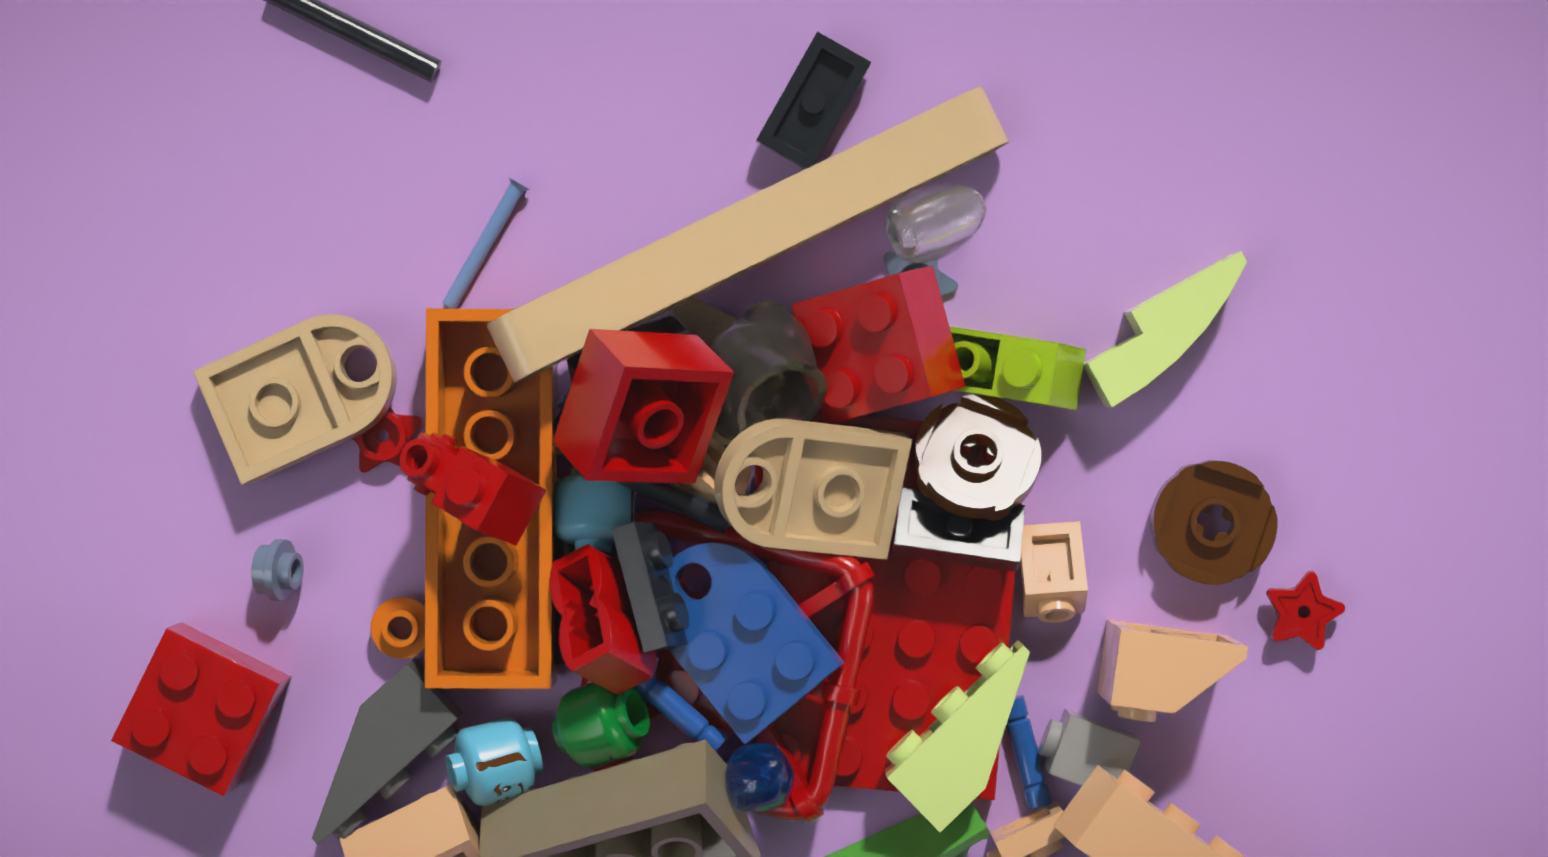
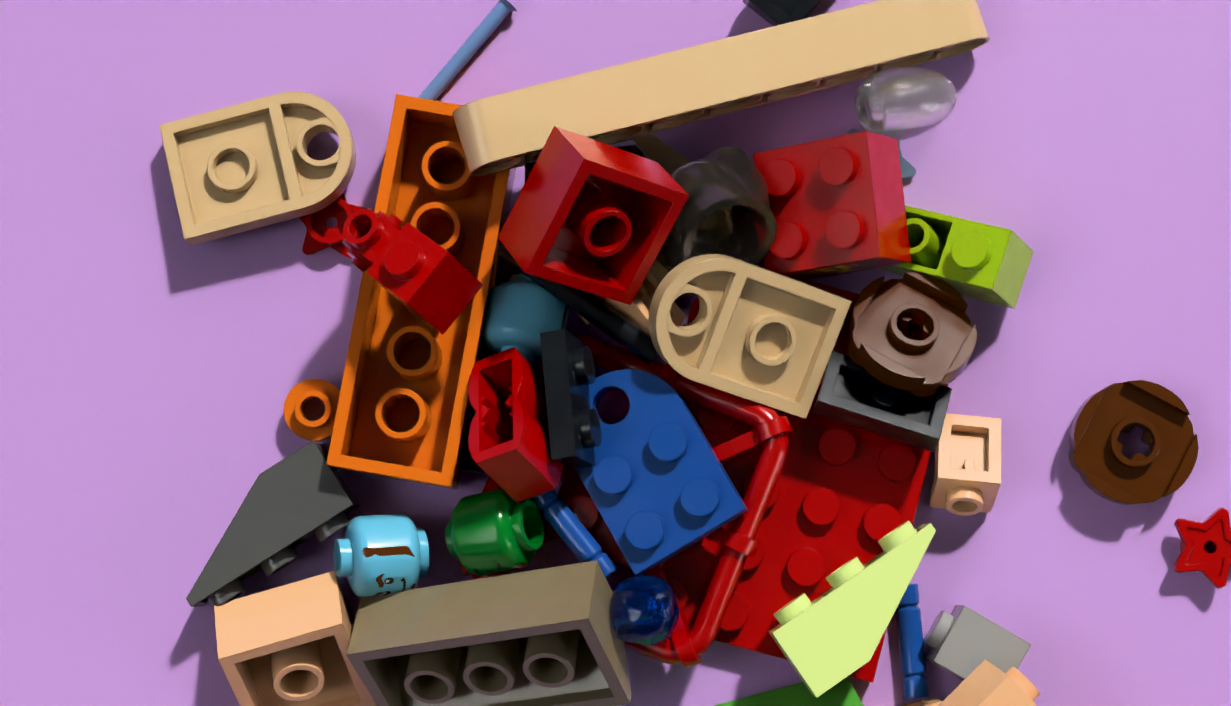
camera: 10 degrees right, 5 degrees down
red brick [111,622,291,796] -> none
sand blue plate [251,539,304,602] -> none
yellowish green slope [1084,251,1247,407] -> none
light nougat slope [1097,619,1248,722] -> none

